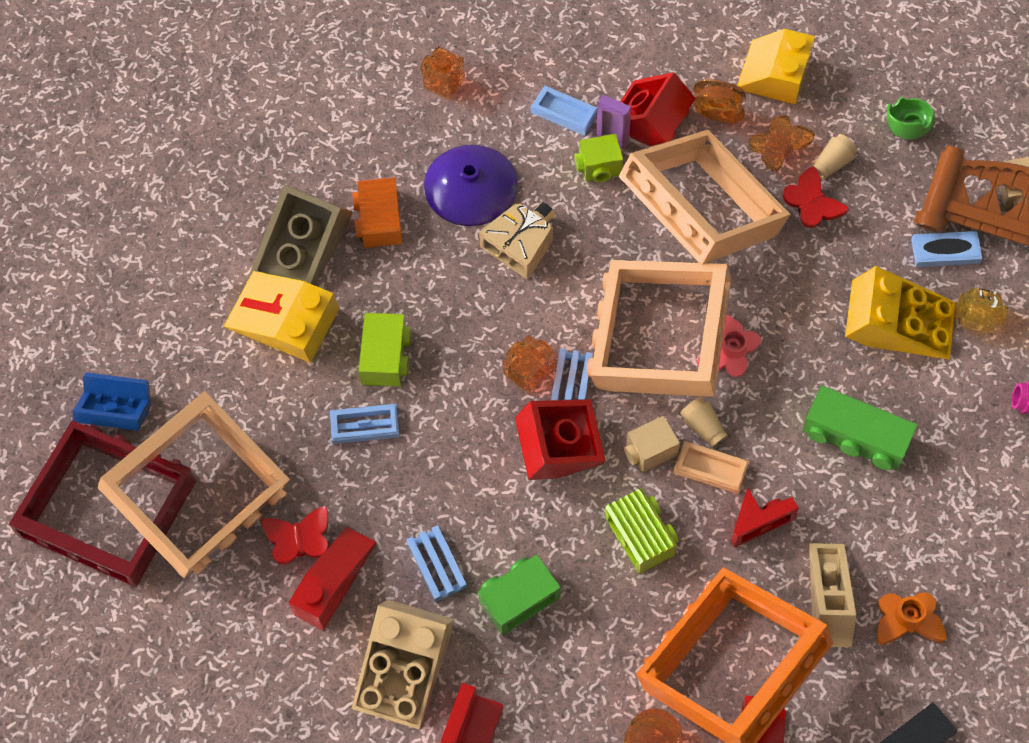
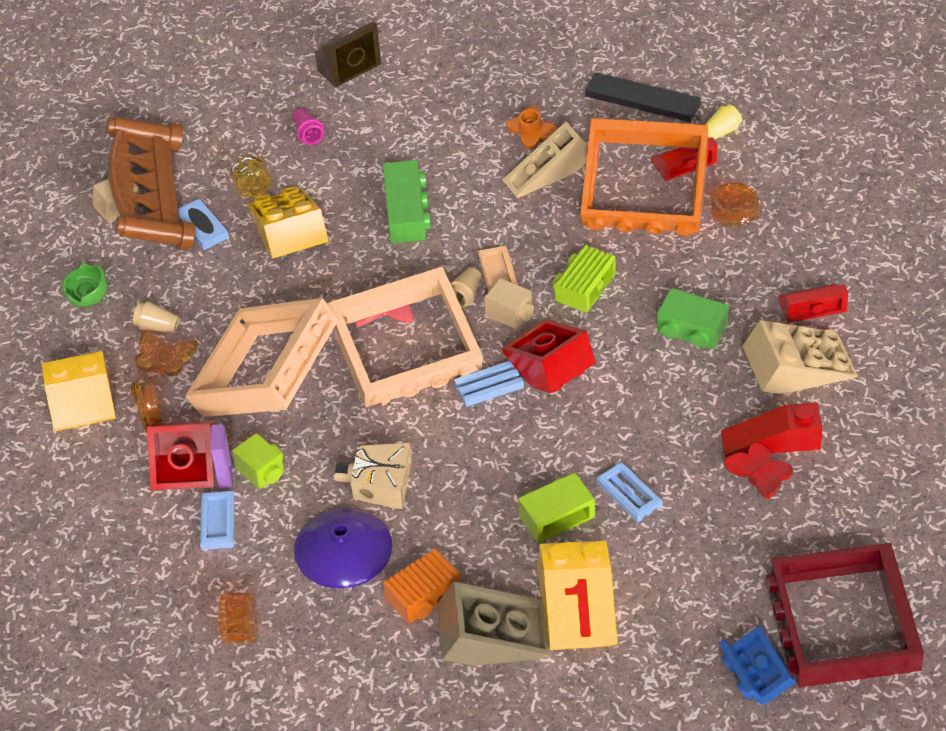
camera: 120 degrees left, 15 degrees down
light nougat window [98,391,290,578] -> none
light blue tile [406,525,467,602] -> none
clear orange brick [503,334,554,394] -> none
red slope [731,489,799,548] -> none
red animal [782,166,849,228] -> none

